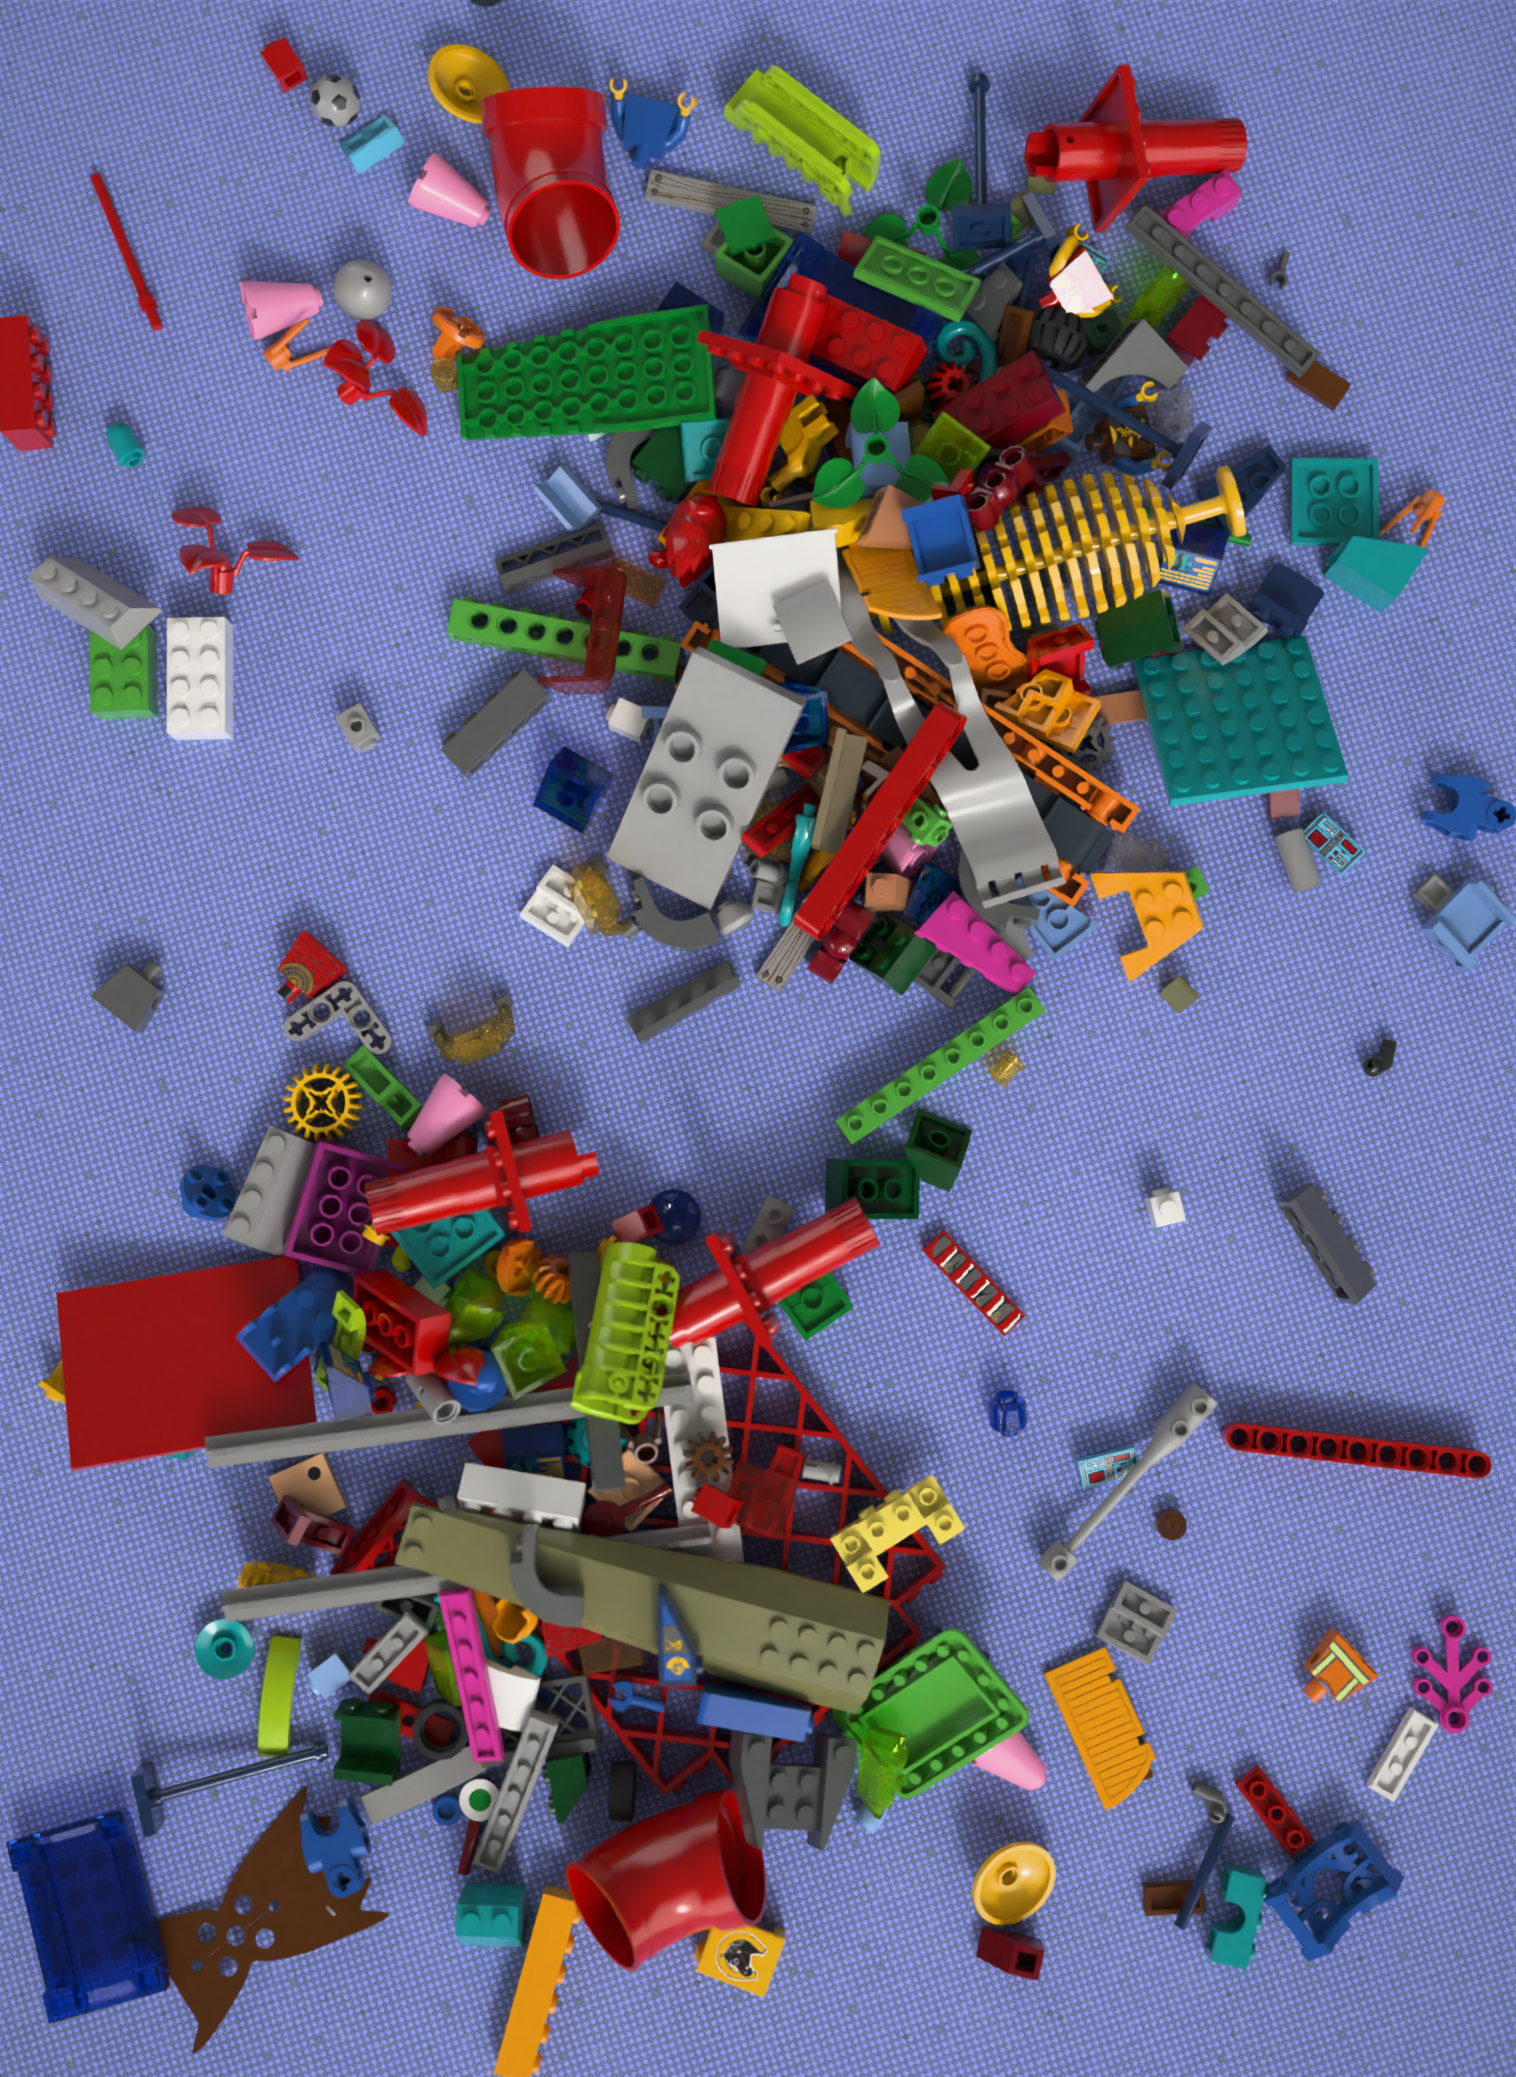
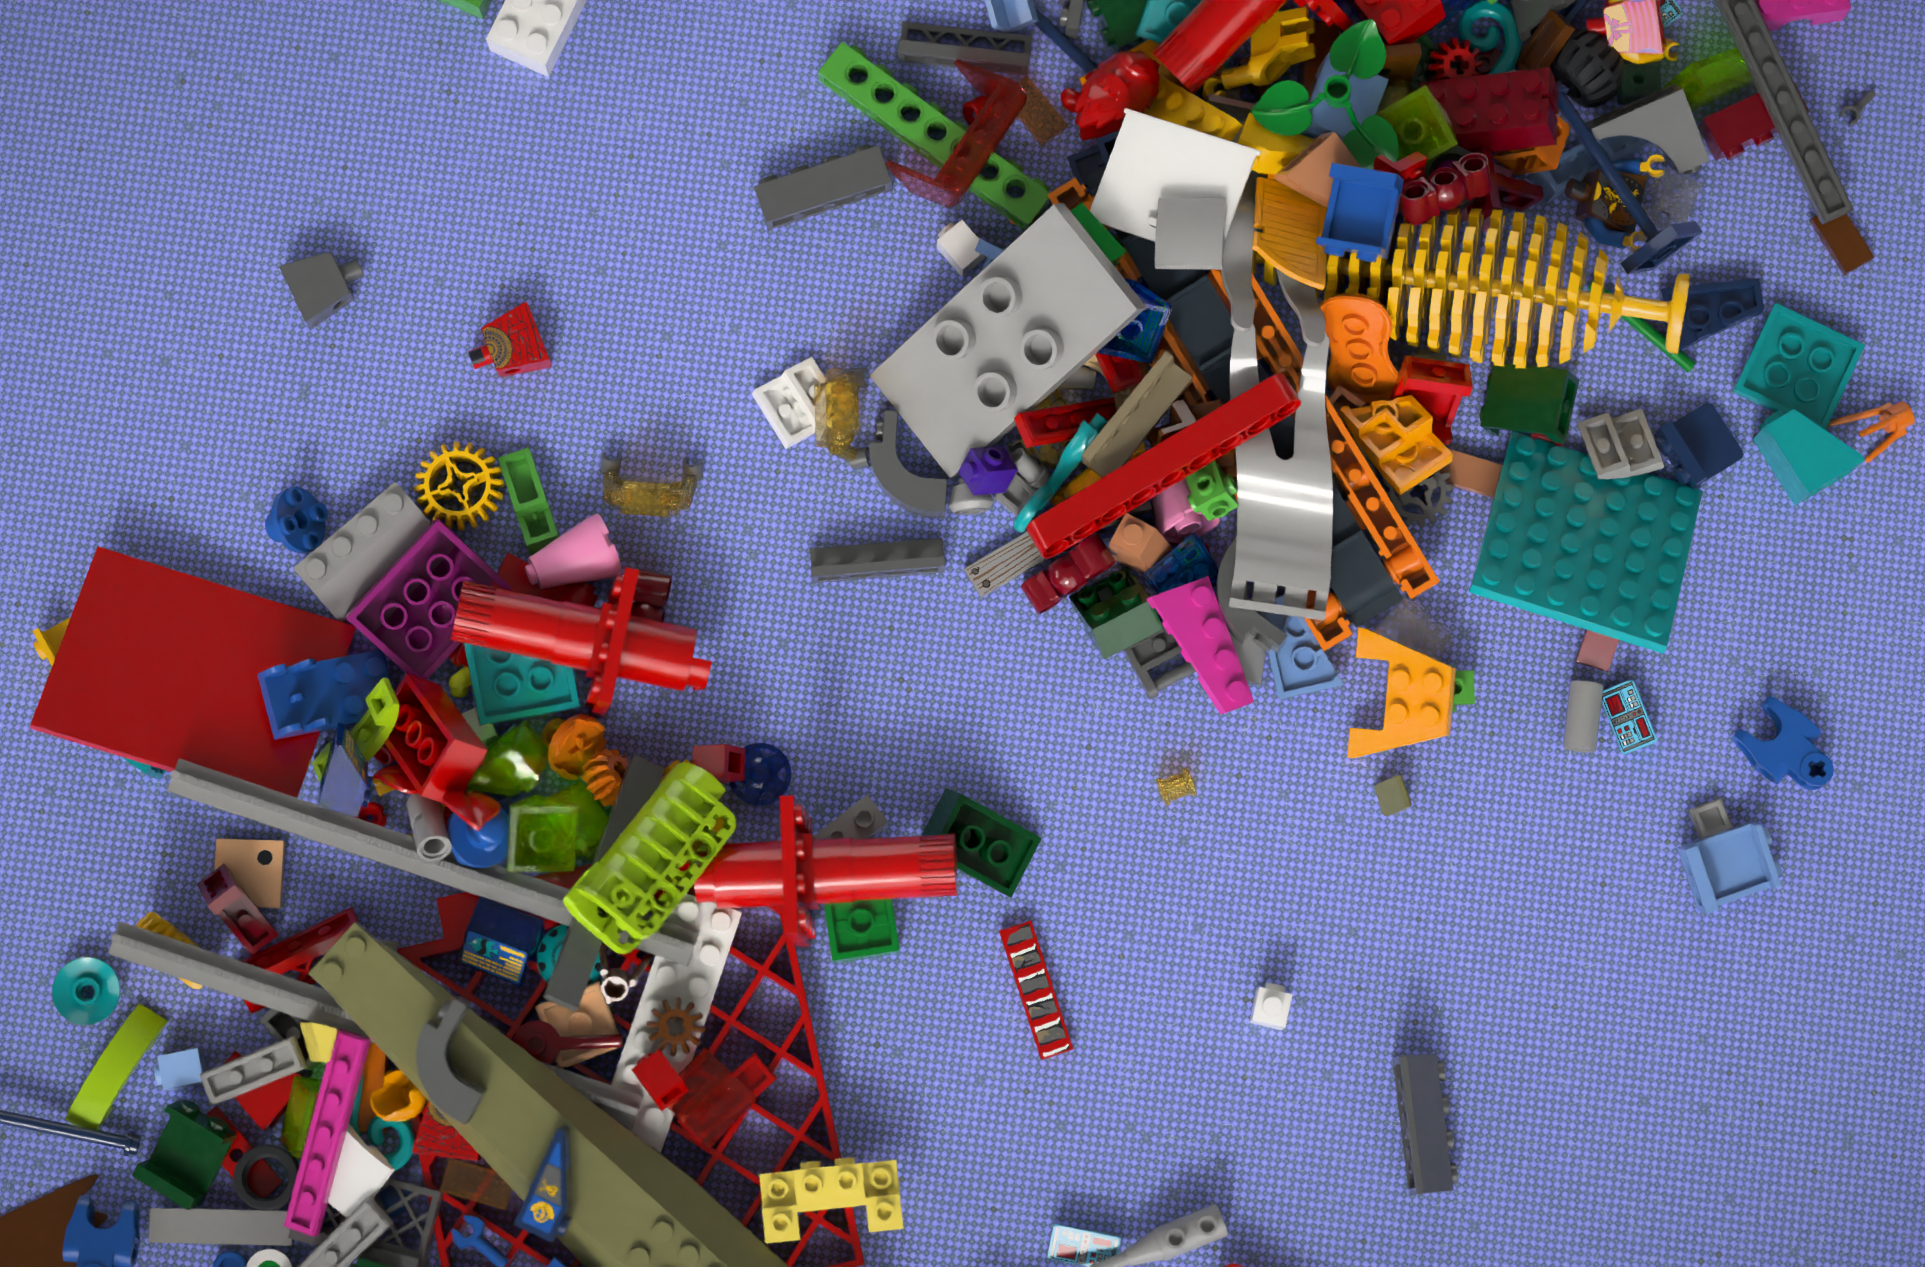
camera: 20 degrees right, 5 degrees down
light grey beam [284,981,393,1055] -> none
light grey brick [335,703,382,752] -> none
yellow plate [362,1222,390,1247] -> none
white brick [457,1462,586,1534] -> none
clear blue slope [533,746,614,834] -> none
light grey pin [803,1458,841,1485] -> none
bright green brick [834,987,1046,1146] -> none
dark green slope [904,1109,972,1192] -> none
clear blue head [988,1390,1028,1437] -> none
slope [1157,523,1229,596] -> none
pearl dark grey arm [1363,1039,1397,1077] -> none
none -> light yellow slope [300,1022,338,1062]
none -> dark purple brick [958,446,1018,495]

